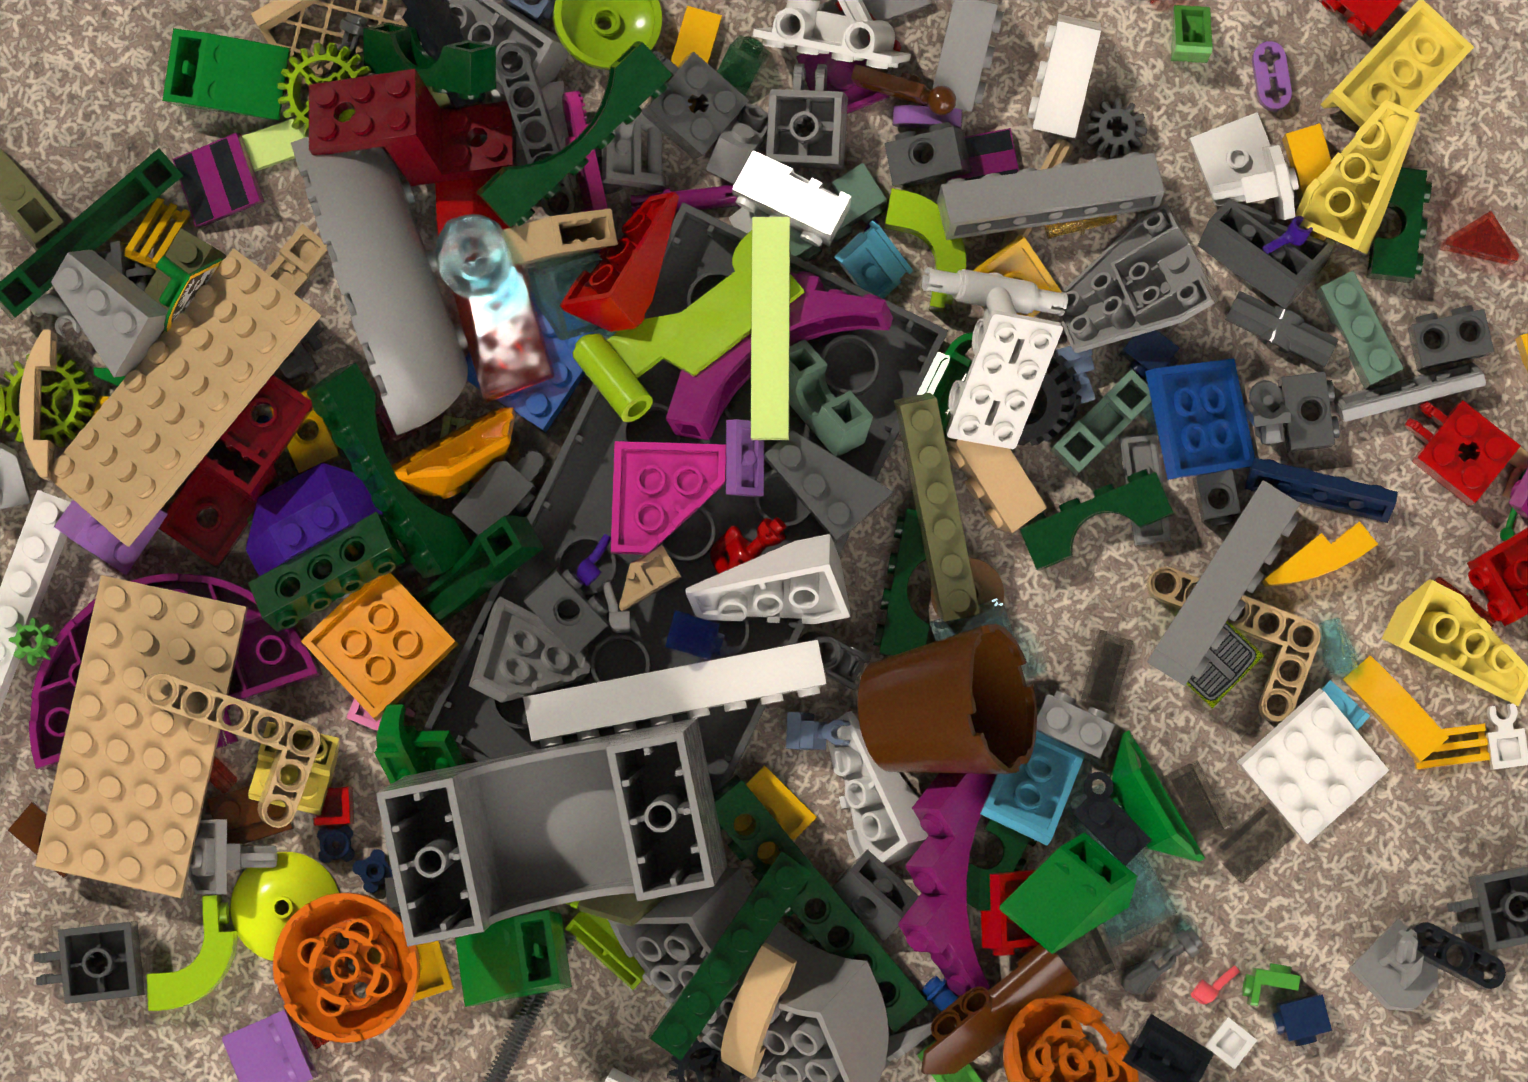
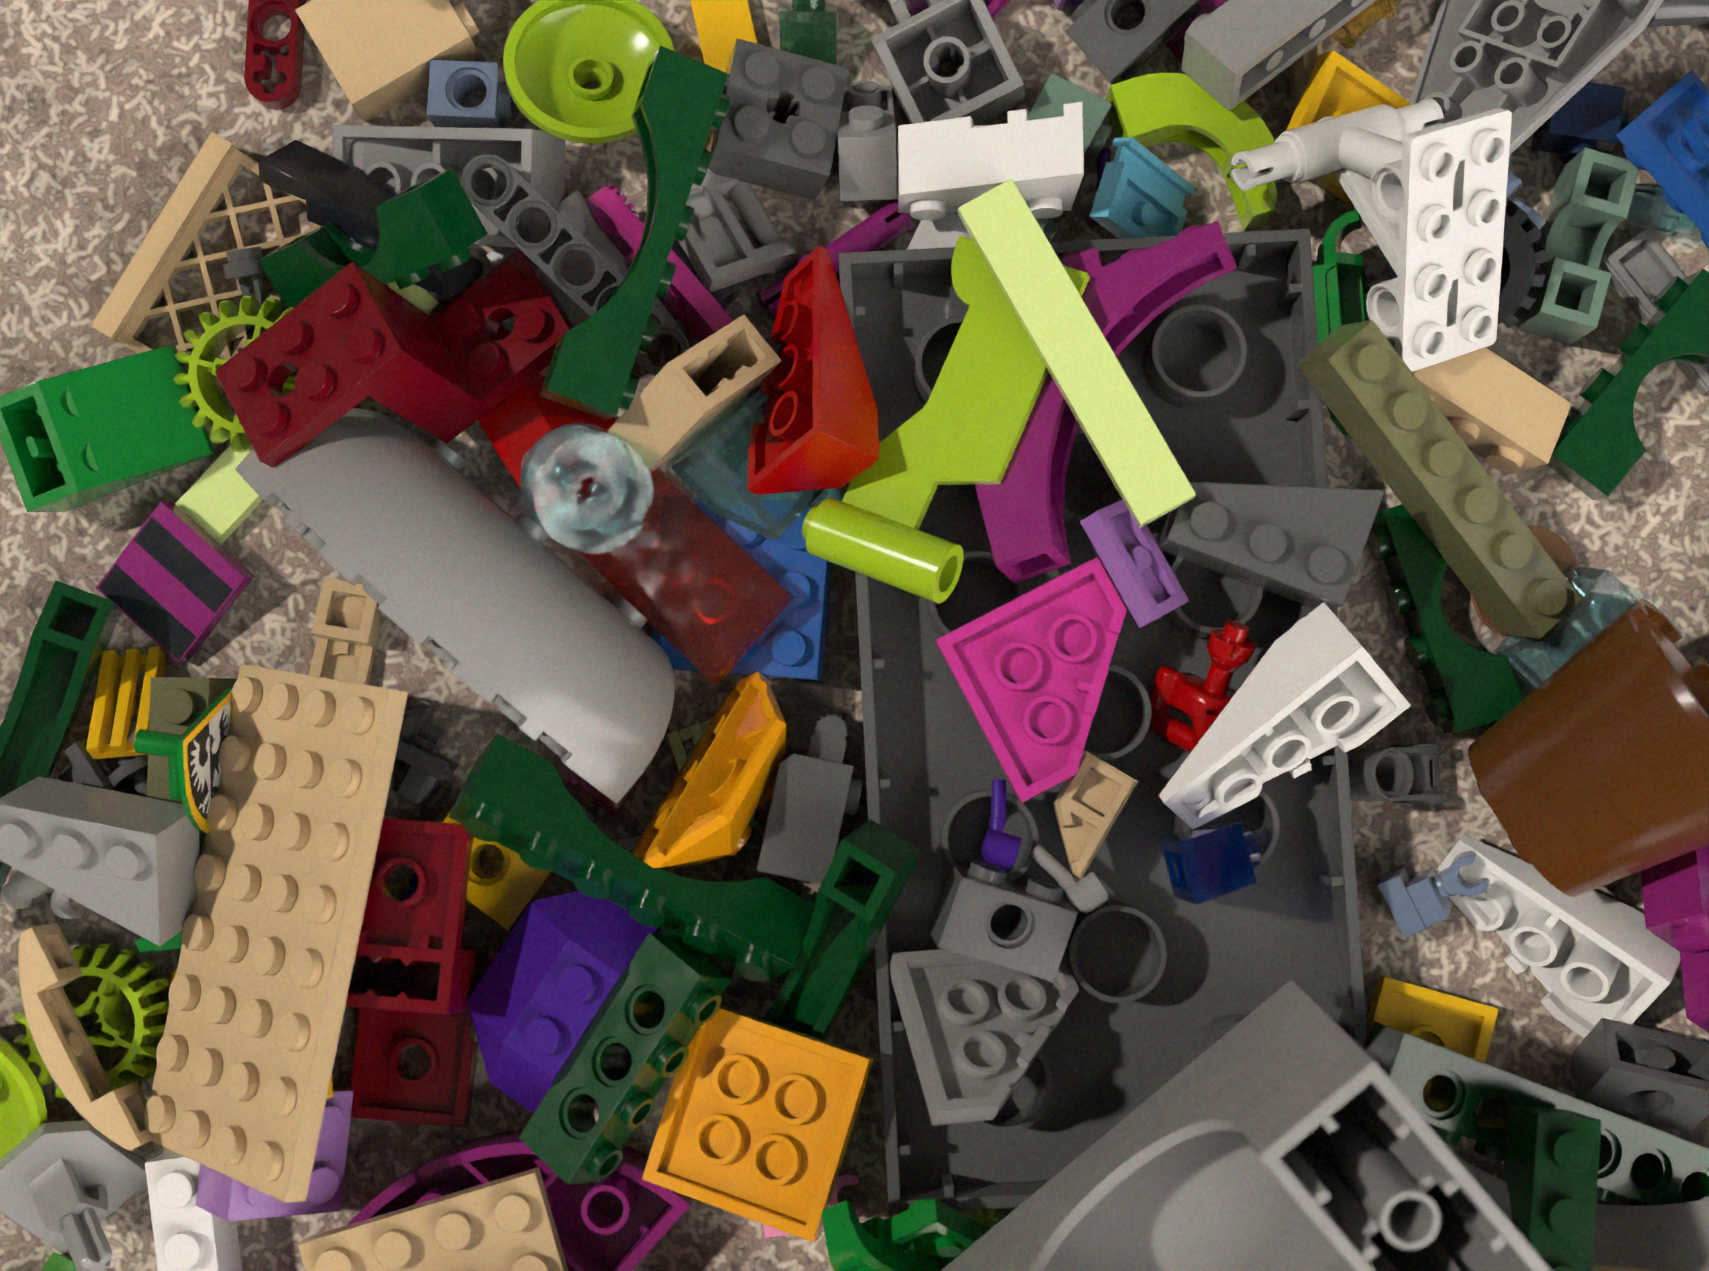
camera: 30 degrees left, 0 degrees up
white brick [523,640,826,748] -> none
sand green arch [789,339,873,457] -> none

